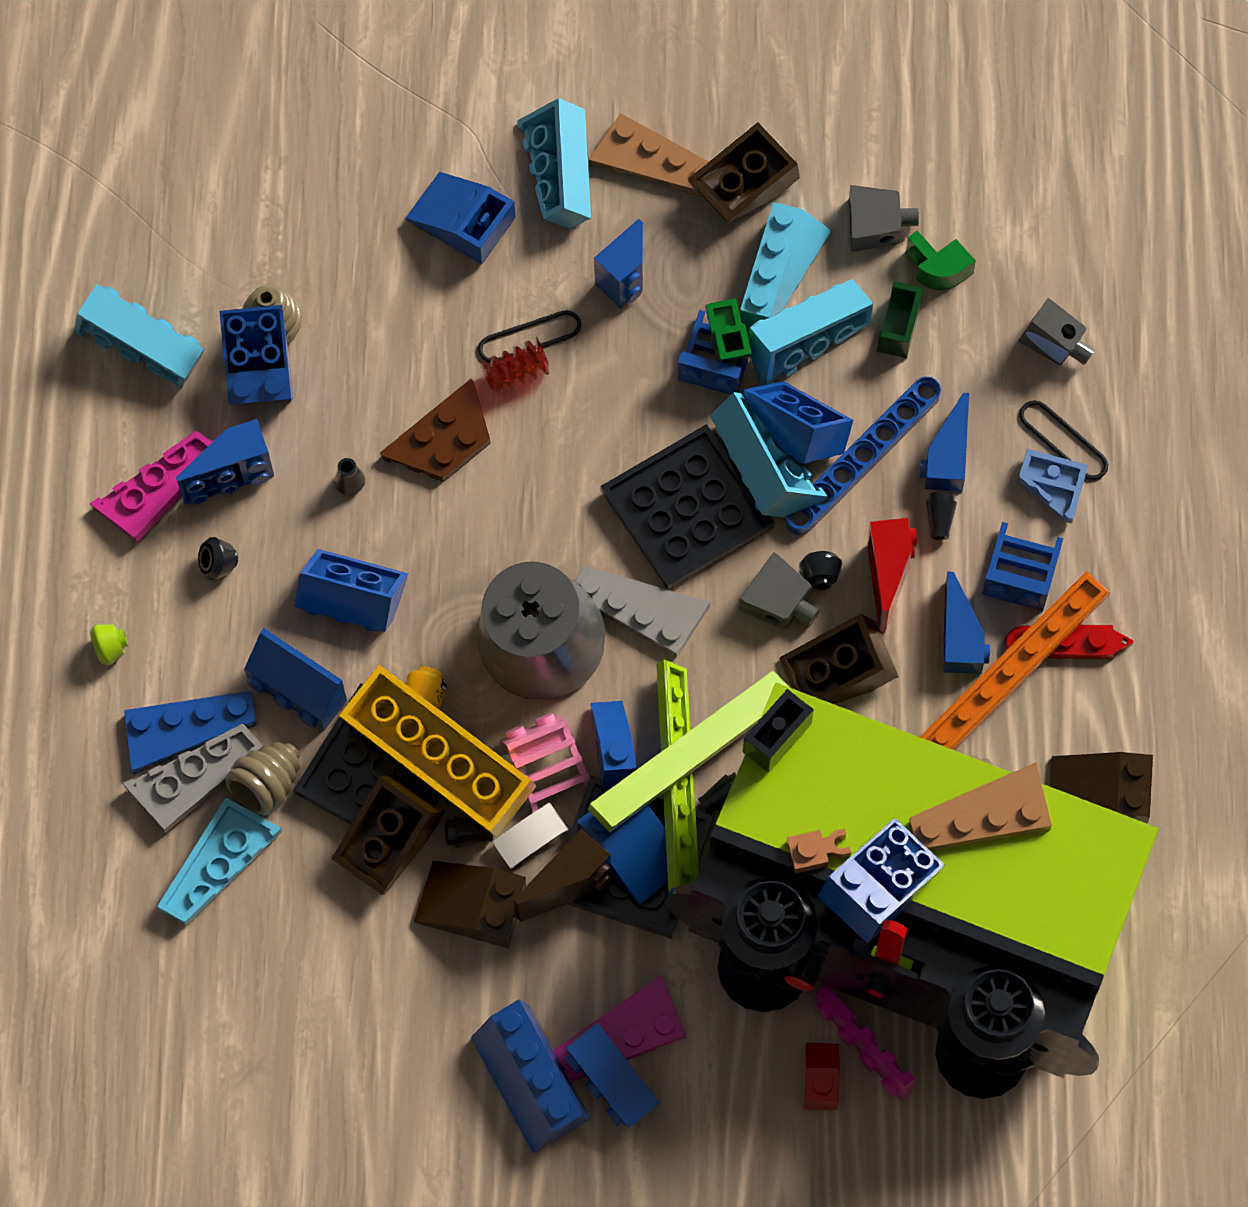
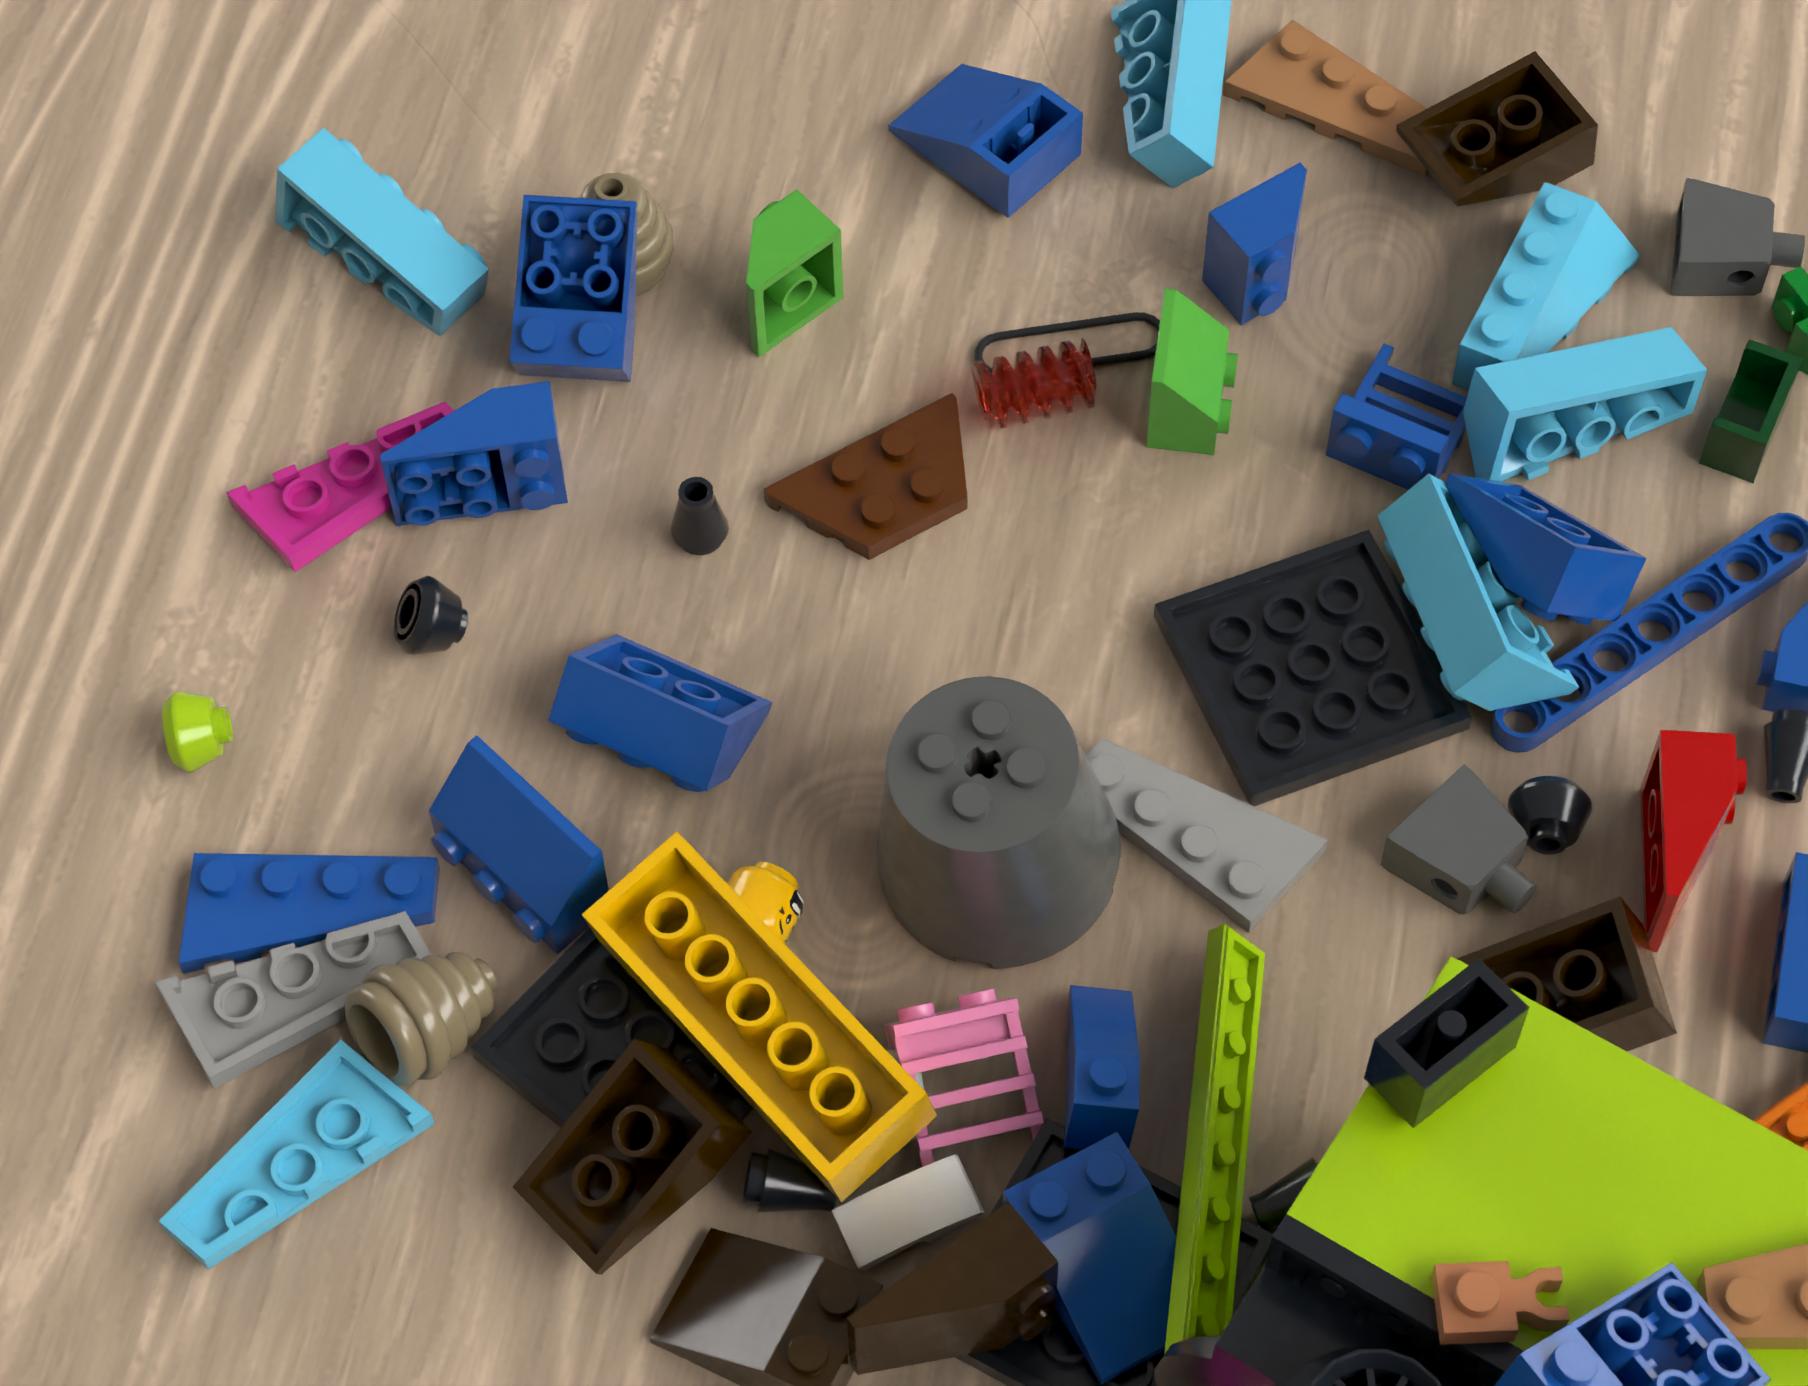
camera: 10 degrees right, 10 degrees down
tile [588,671,790,832] -> none
green brick [705,298,752,363] -> none
none -> bright green slope [746,189,844,357]
none -> bright green slope [1146,288,1238,455]

